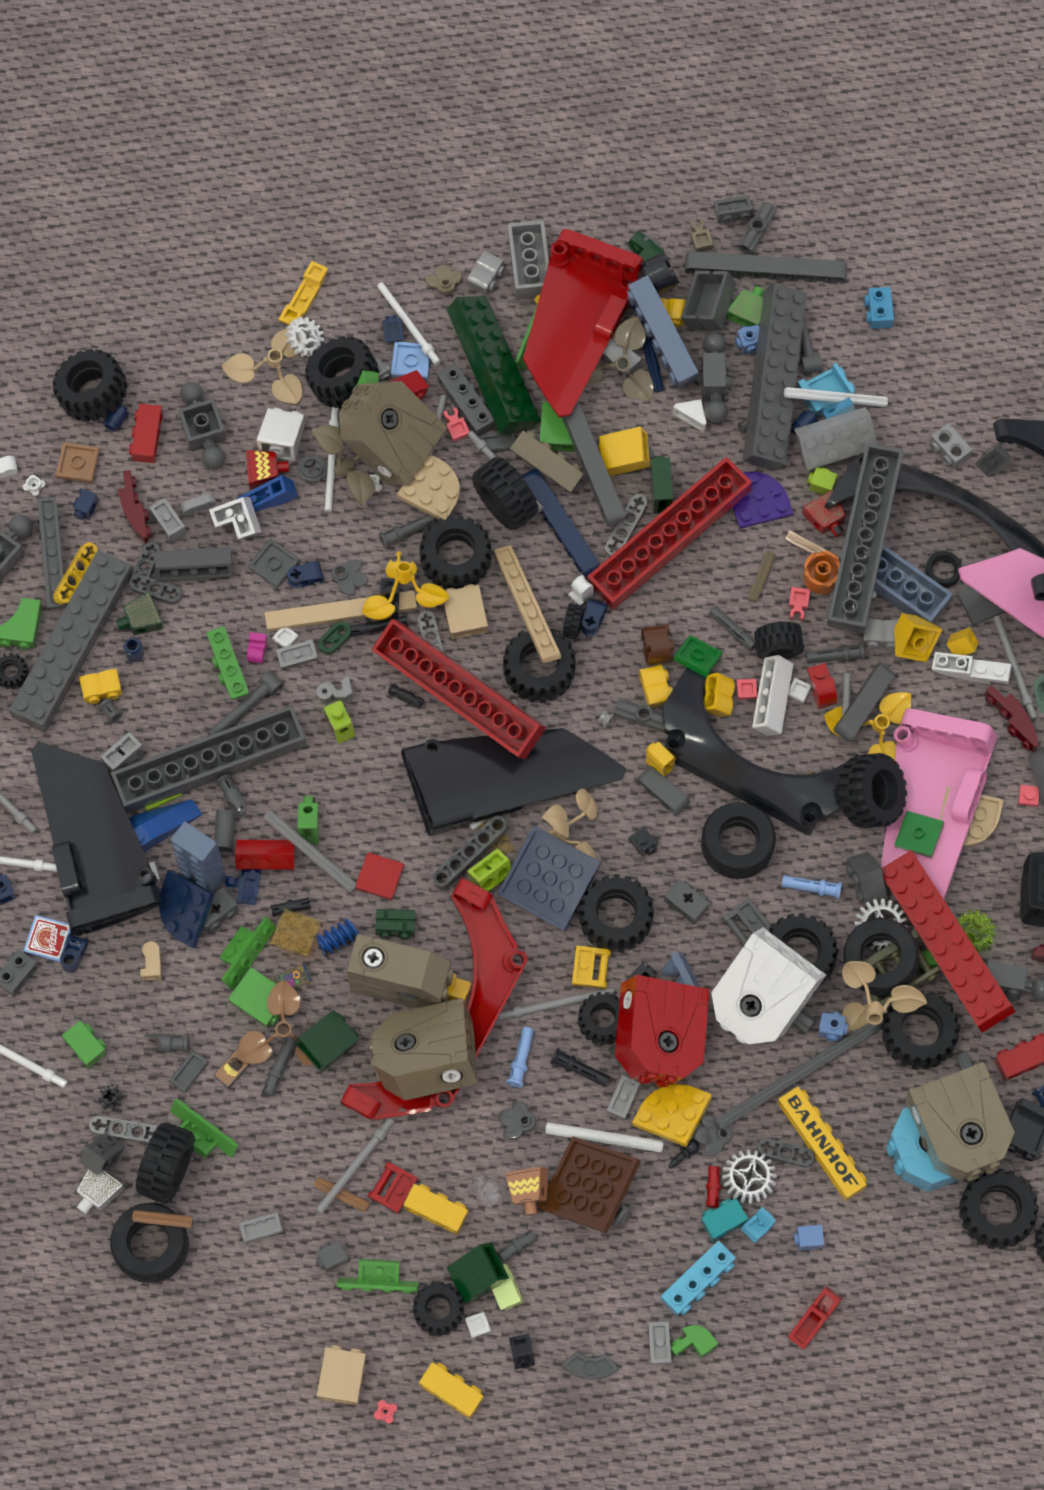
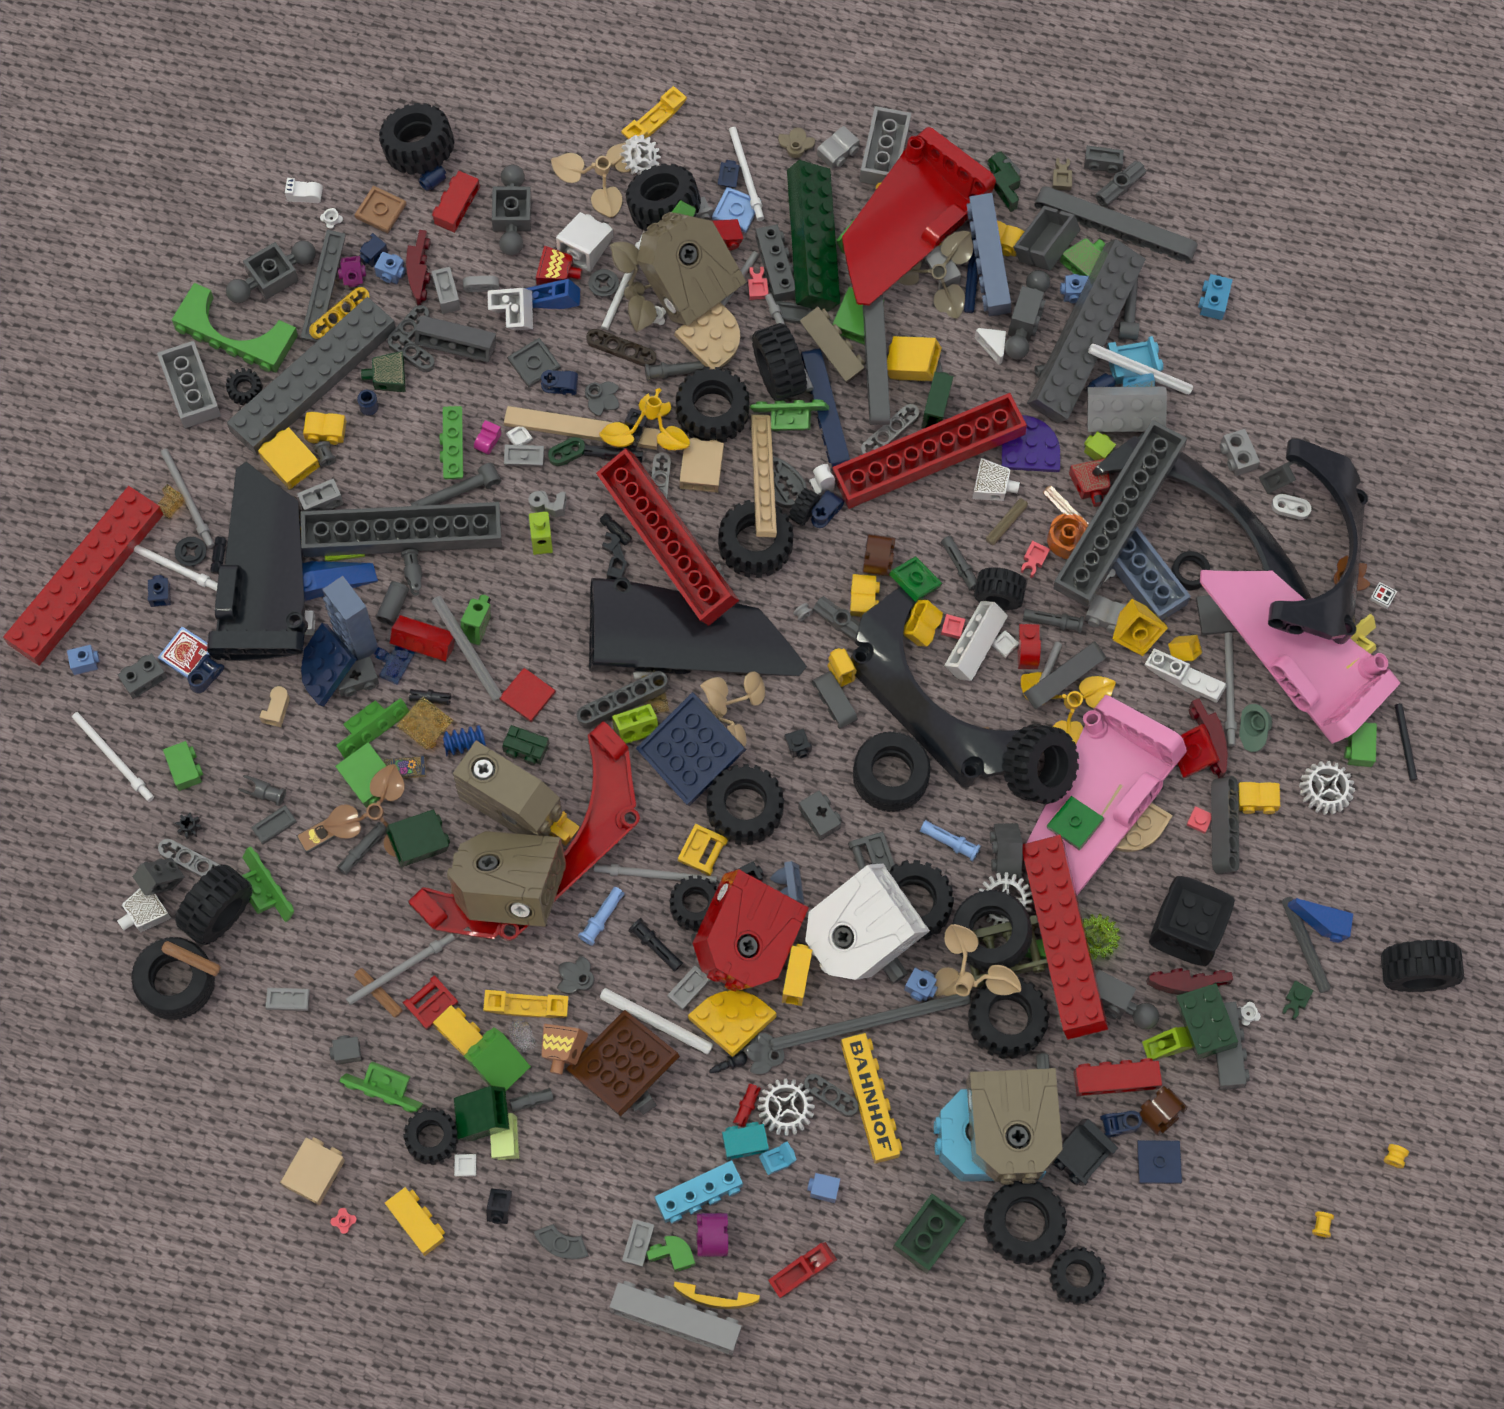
camera: 15 degrees right, 0 degrees up
black brick [641,253,679,295] -> none
none -> black gear [175,537,207,567]
none -> black axle [210,536,226,574]
none -> yellow brick [258,427,320,490]
none -> magenta brick [338,256,366,287]
none -> medium blue brick [374,252,406,284]
none -> bright green brick [463,1027,531,1091]
none -> yellow slope [483,990,568,1018]
none -> dark brown beam [586,329,657,367]
none -> black piece [602,532,627,579]
none -> light grey brick [609,1281,742,1356]
none -> yellow slope [674,1282,760,1309]
none -> magenta brick [696,1213,728,1257]
none -> bright green bracket [750,400,829,431]
none -> dark grey piece [773,457,806,508]
none -> yellow brick [782,944,812,1006]
none -> dark green brick [892,1193,966,1274]
none -> white torso [972,458,1020,501]
none -> red tile [1177,724,1220,778]
none -> white plate [1271,494,1311,520]

